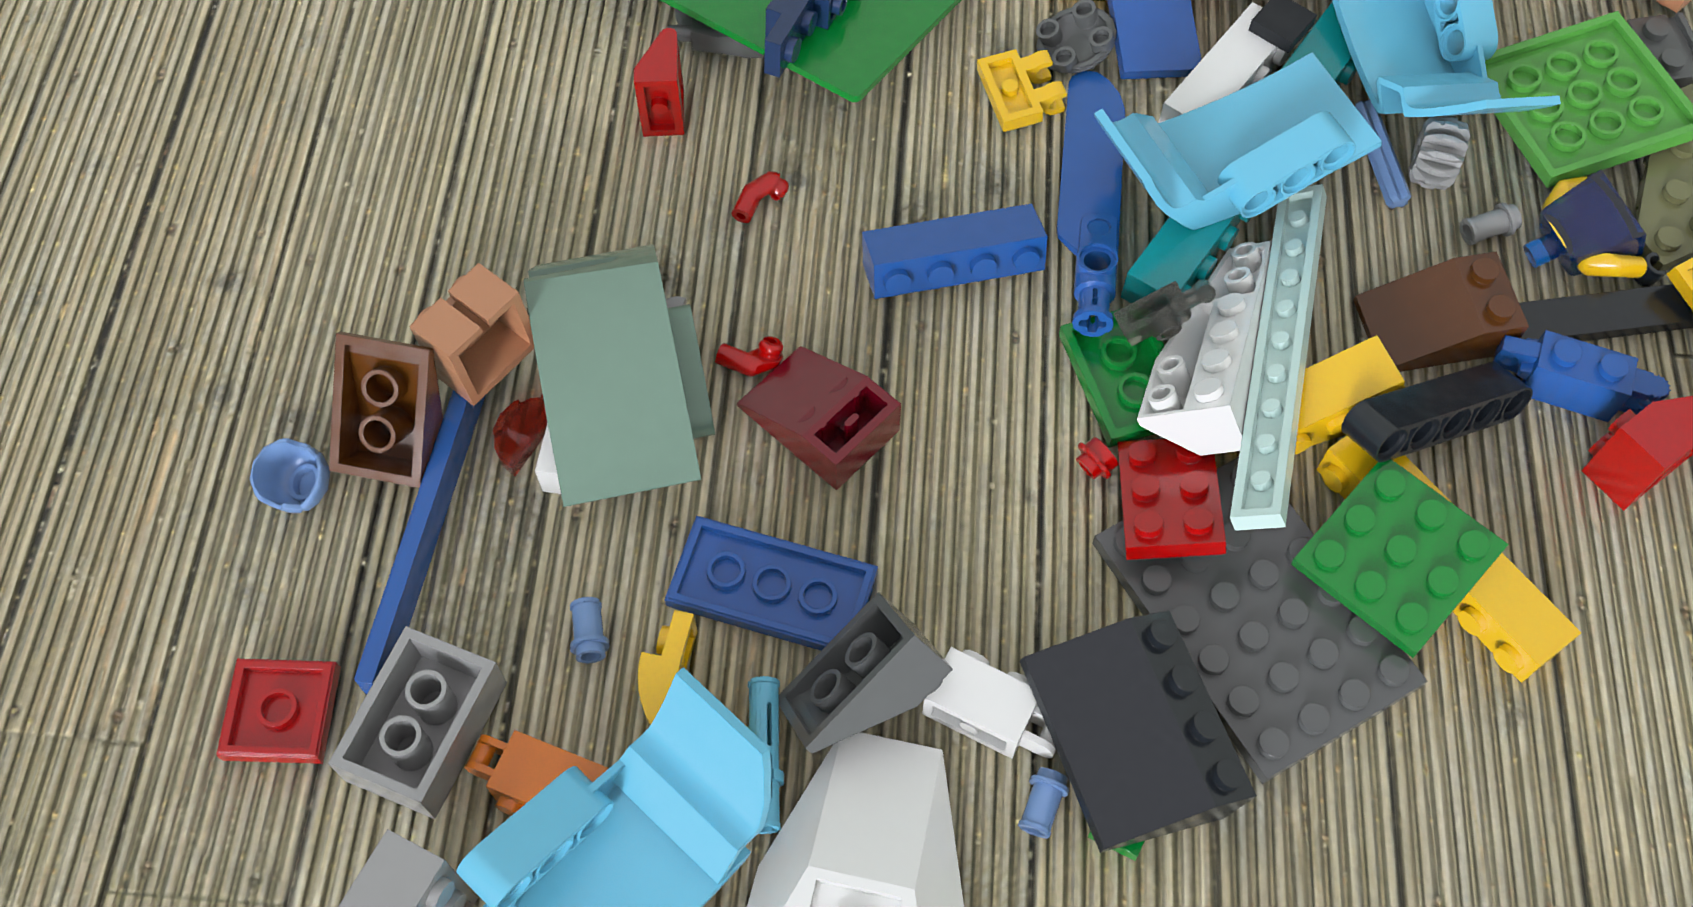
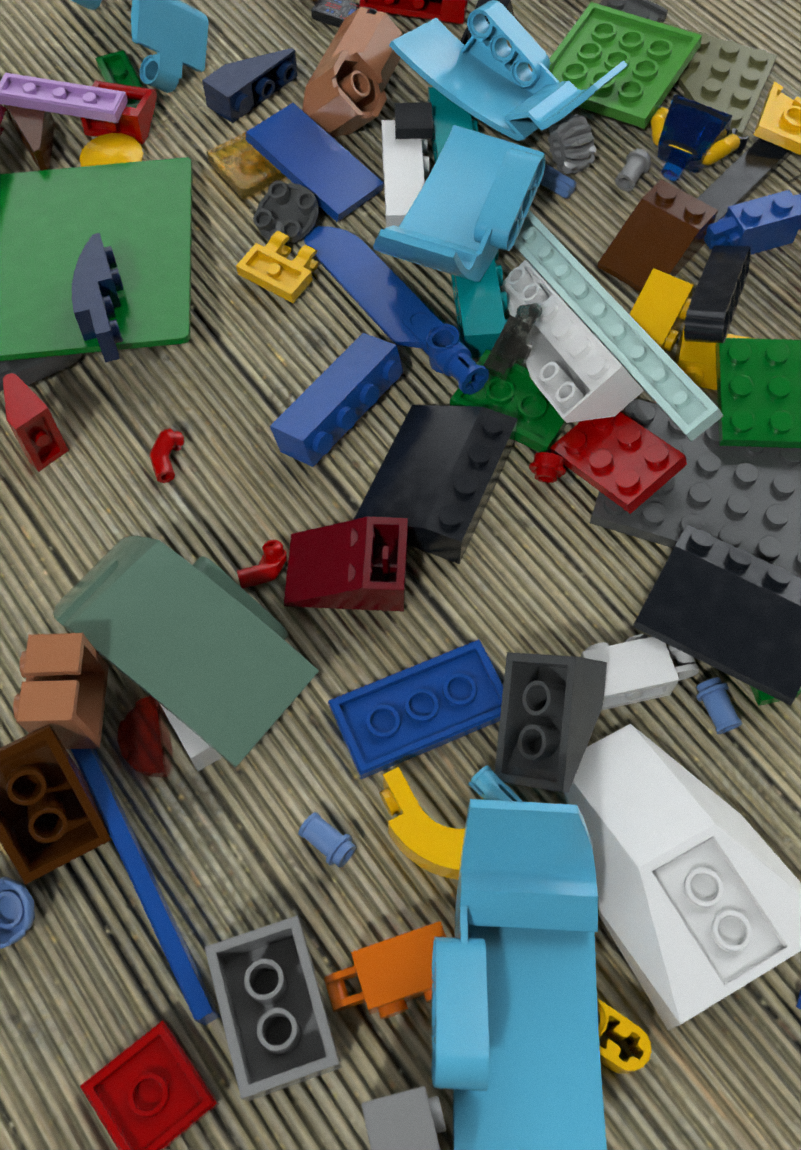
camera: 40 degrees left, 0 degrees up
none -> black slope [353,405,518,564]

